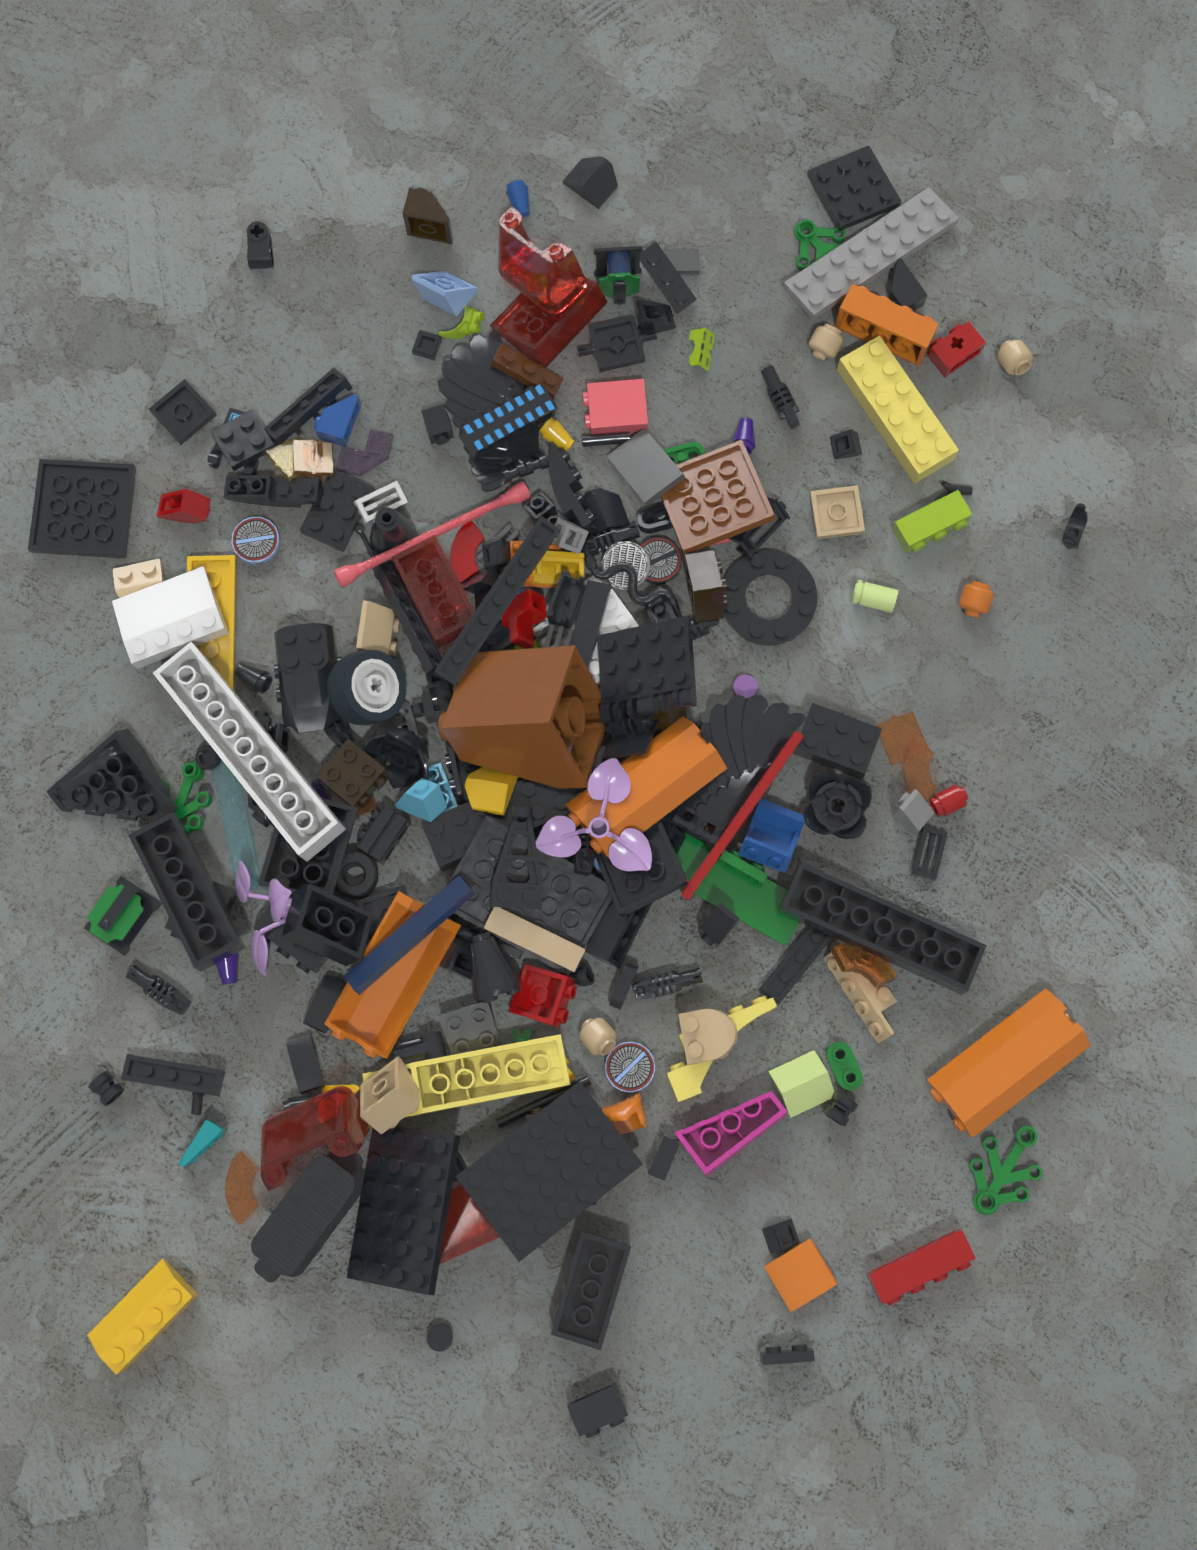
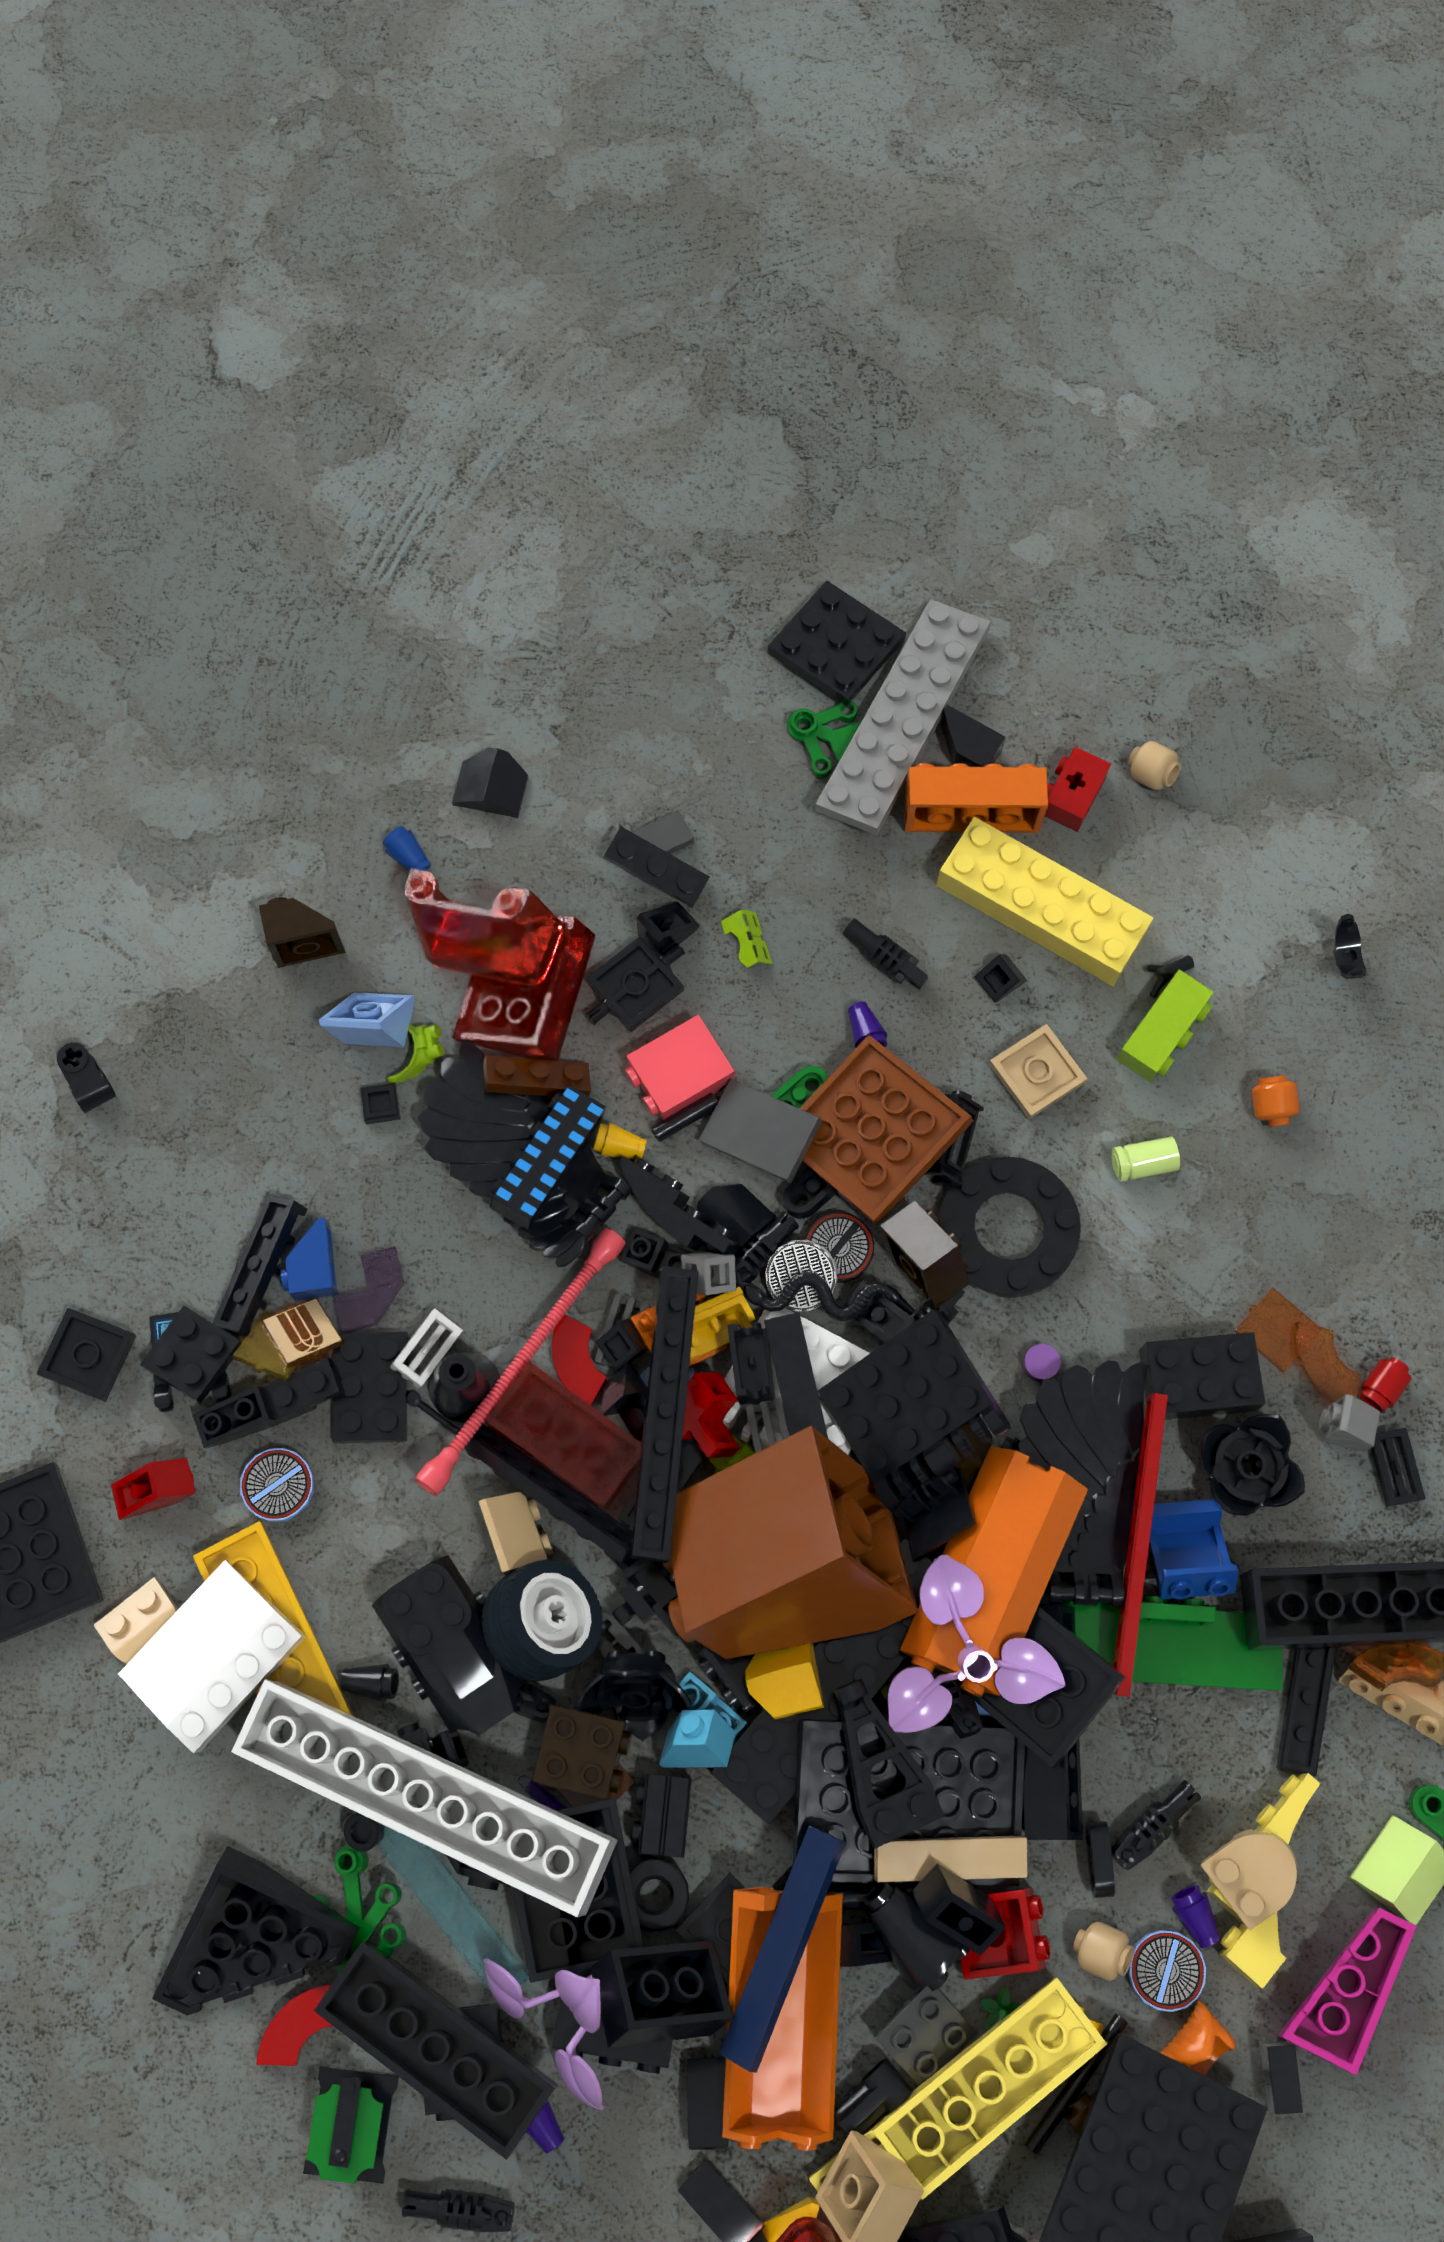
camera: 30 degrees left, 5 degrees down
black brick [421,404,454,445] -> none
black hinge [573,965,594,987] -> none
piece [594,246,643,305] -> none
black slope [699,903,740,948] -> none
tan head [808,323,844,361] -> none
none -> red tile [256,1984,333,2066]
none -> black brick [912,1863,1006,1956]
none -> dark purple cone [1171,1885,1221,1948]

